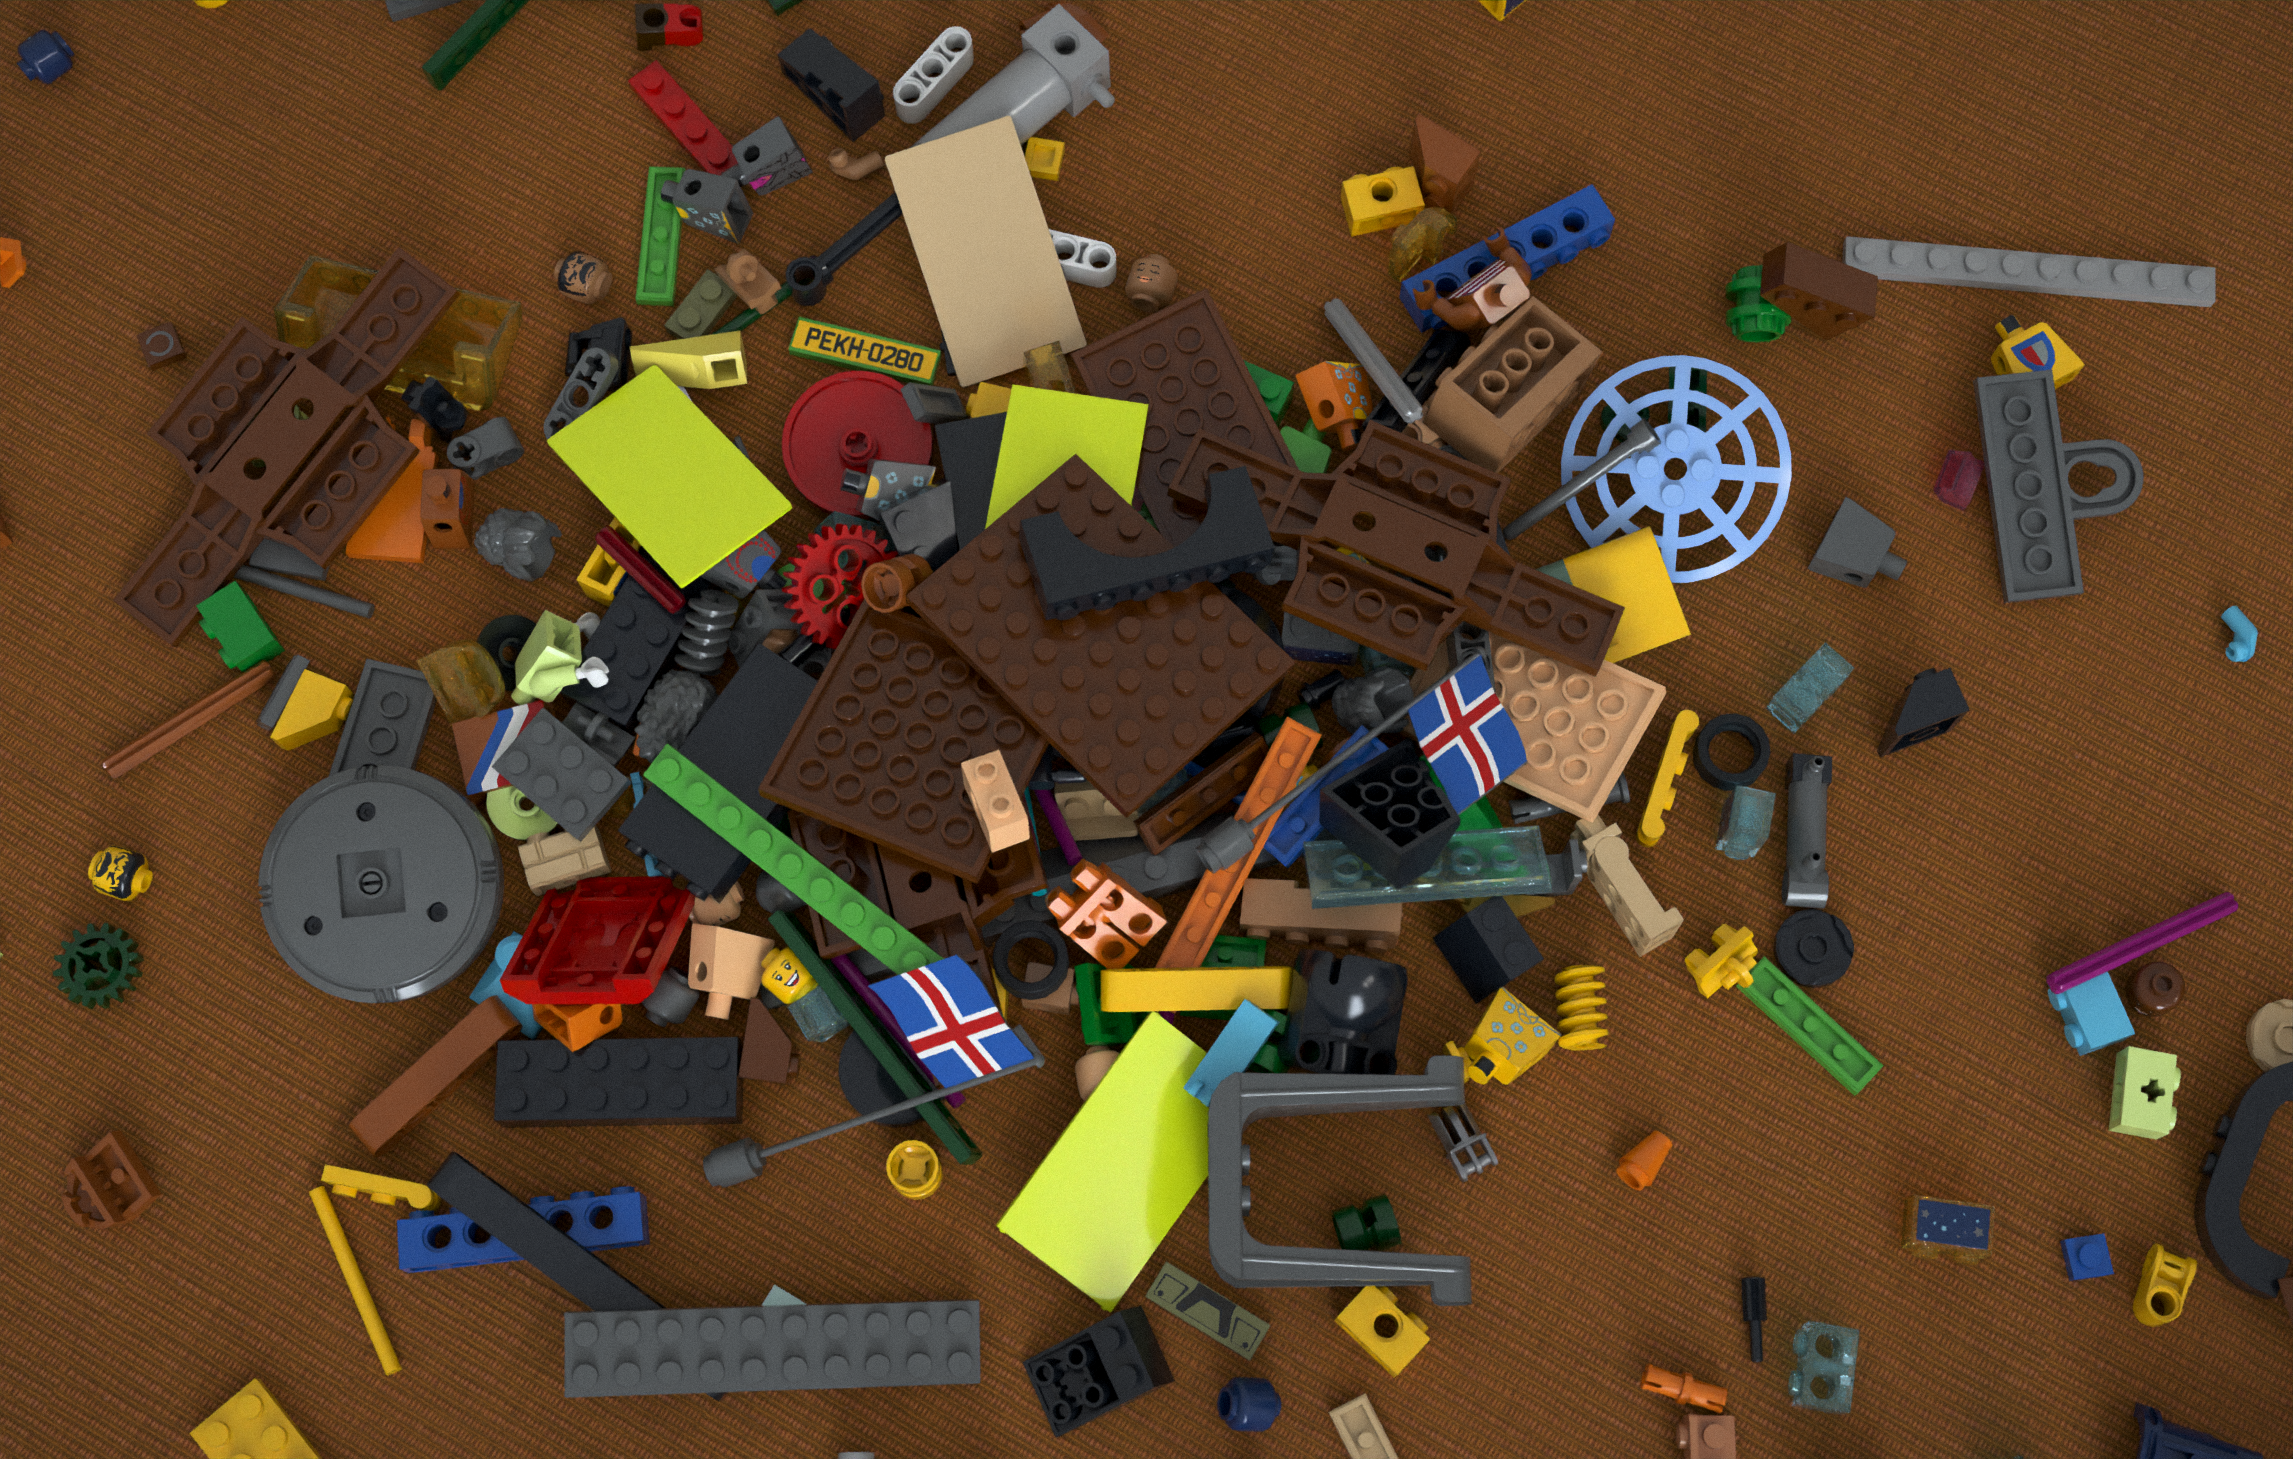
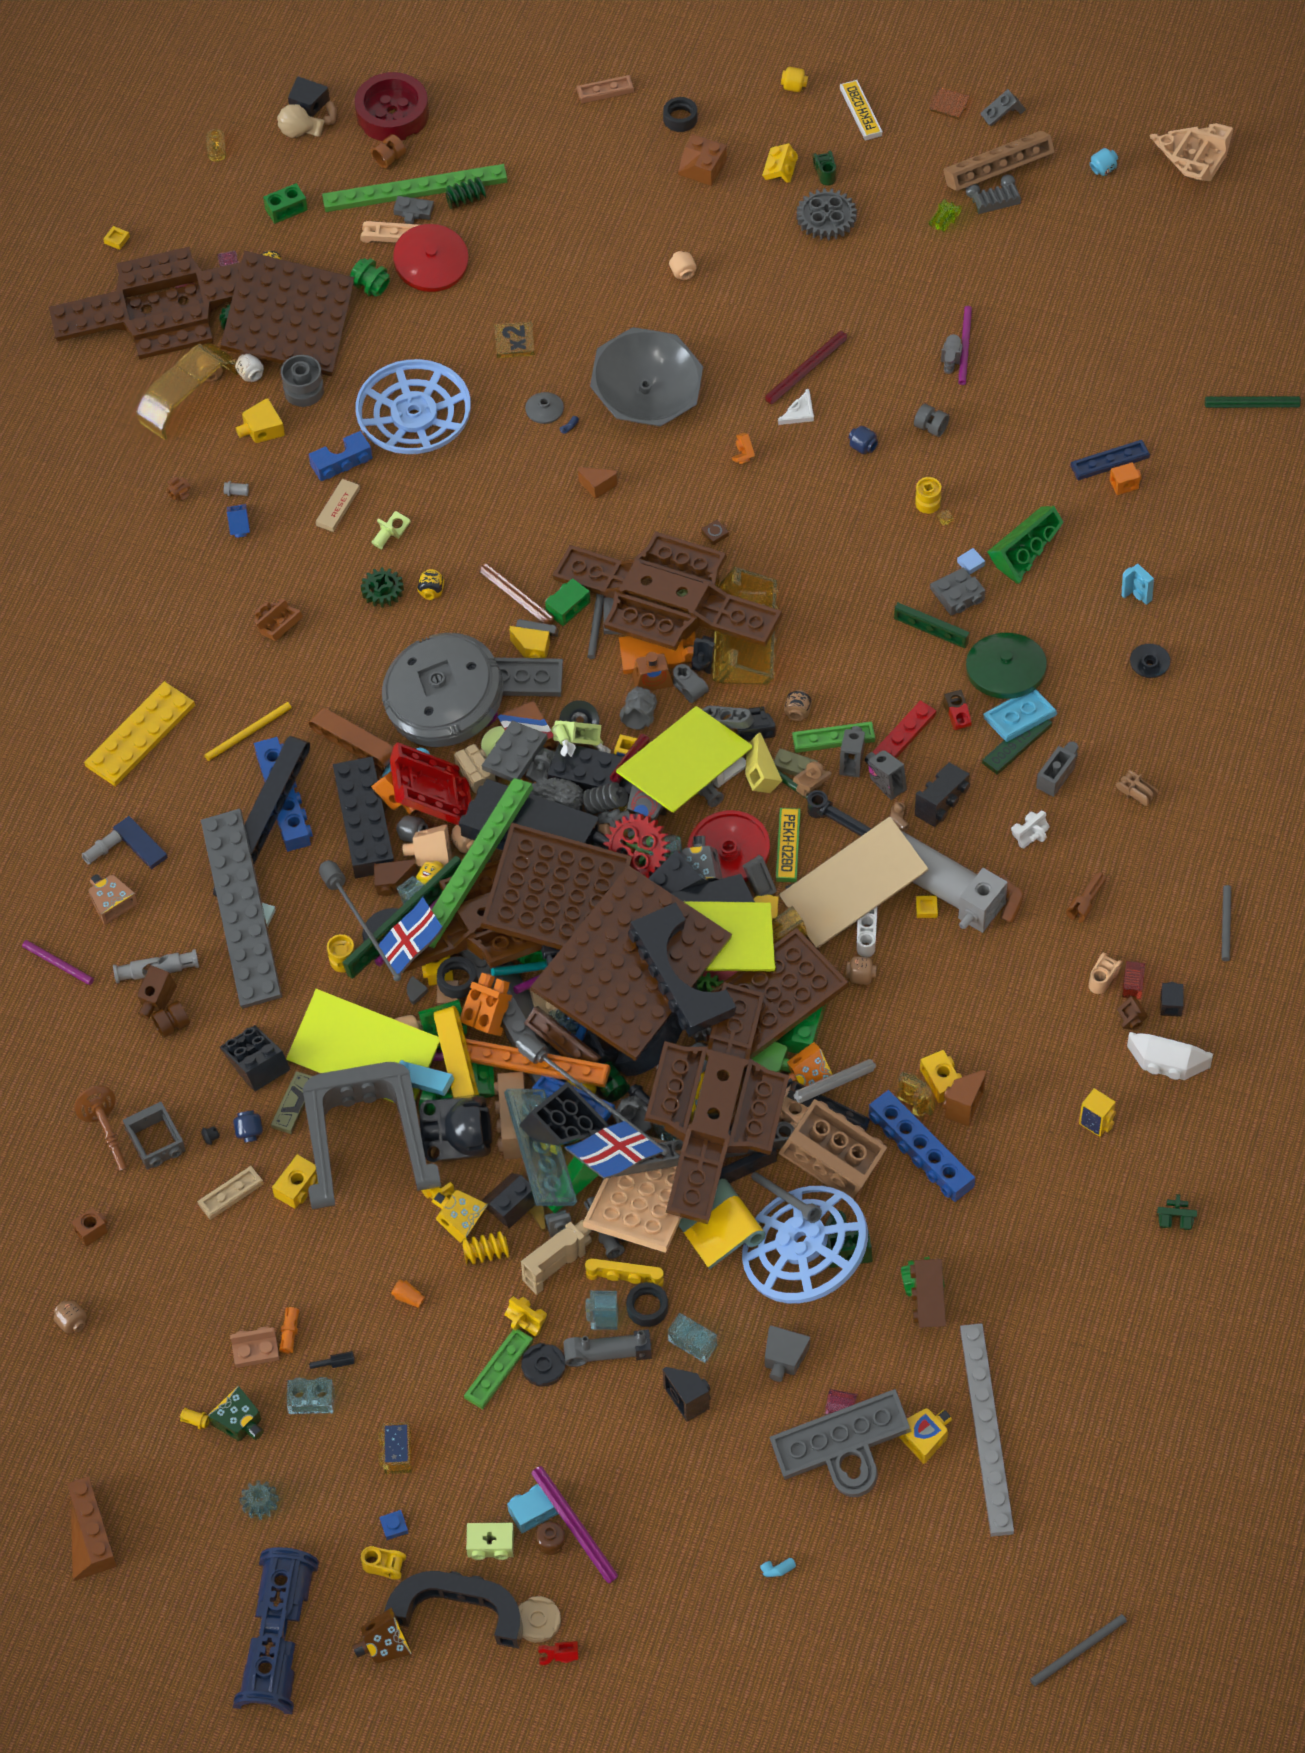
camera: 80 degrees right, 15 degrees down
yellow plate [321,1165,441,1212] -> none
clear yellow slope [416,639,505,729] -> none
dark orange wheel [861,553,933,613] -> none
white beam [893,26,974,124] -> none
light nougat brick [961,750,1030,852] -> none
dark green wheel [1331,1193,1402,1251] -> none
dark orange torso [1412,227,1532,331] -> none
flat silver arm [1427,1103,1499,1182] -> none

